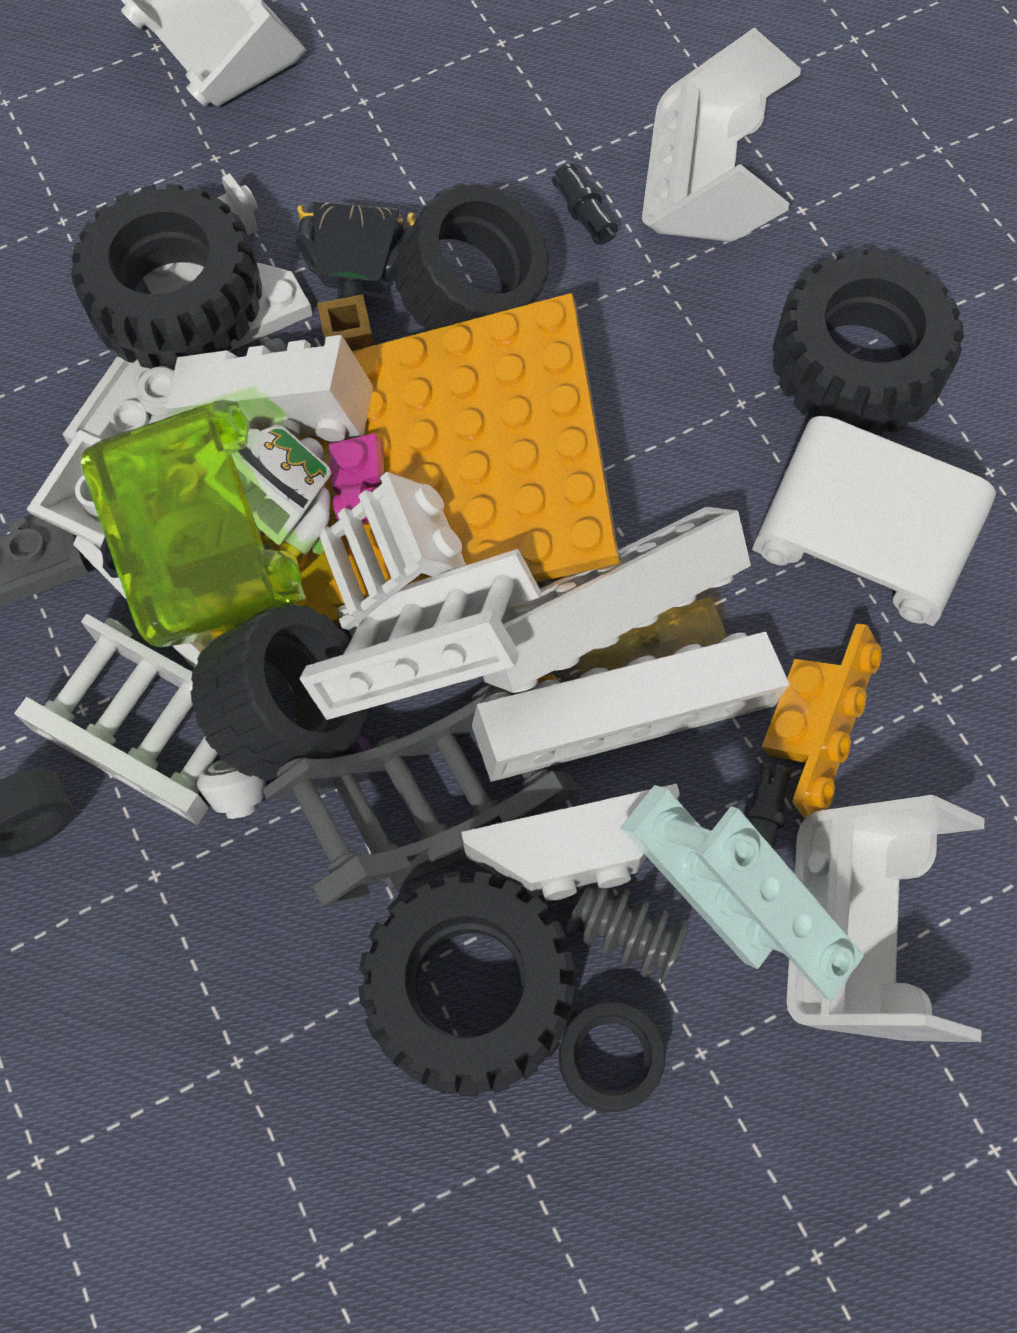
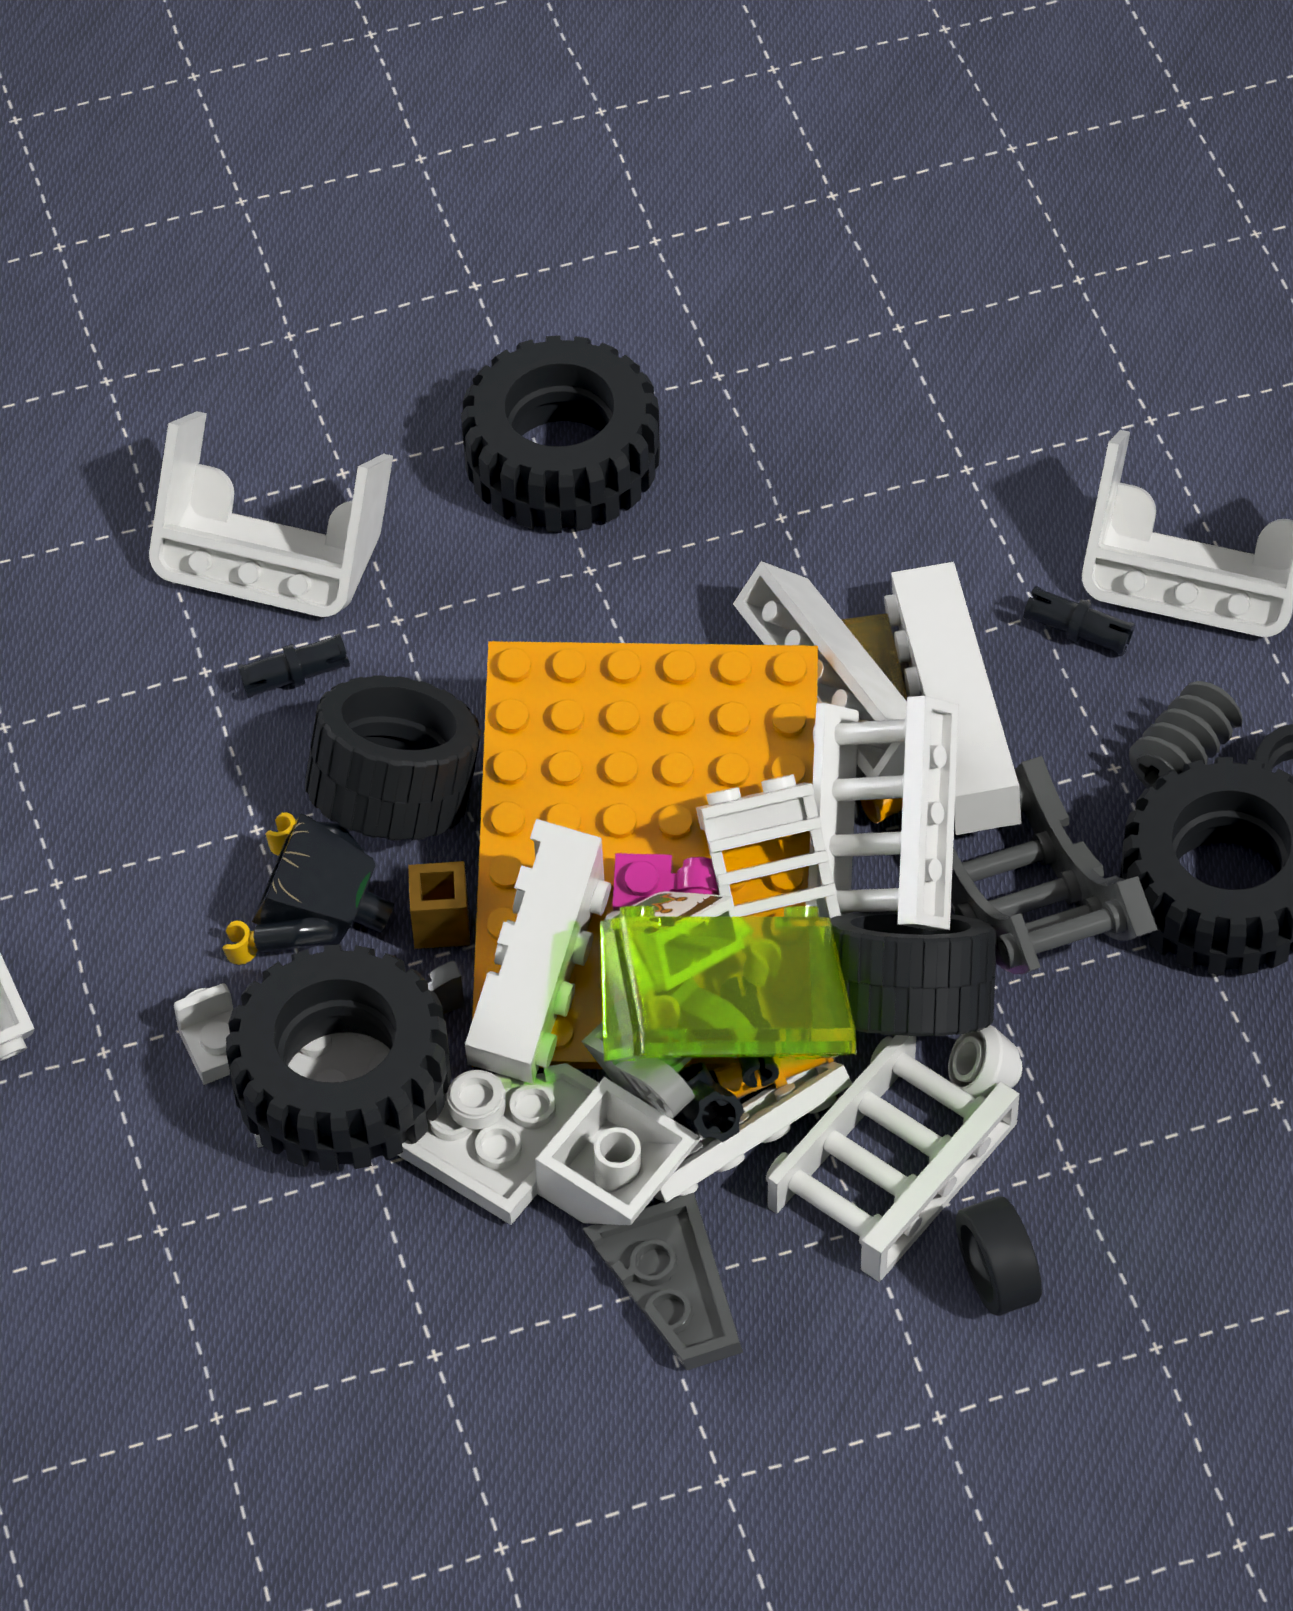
camera: 80 degrees left, 15 degrees down
white wedge [461,784,680,900] -> none
light aqua fence [620,785,864,1001] -> none
white windscreen [752,416,996,626] -> none
light orange bracket [762,624,882,819] -> none

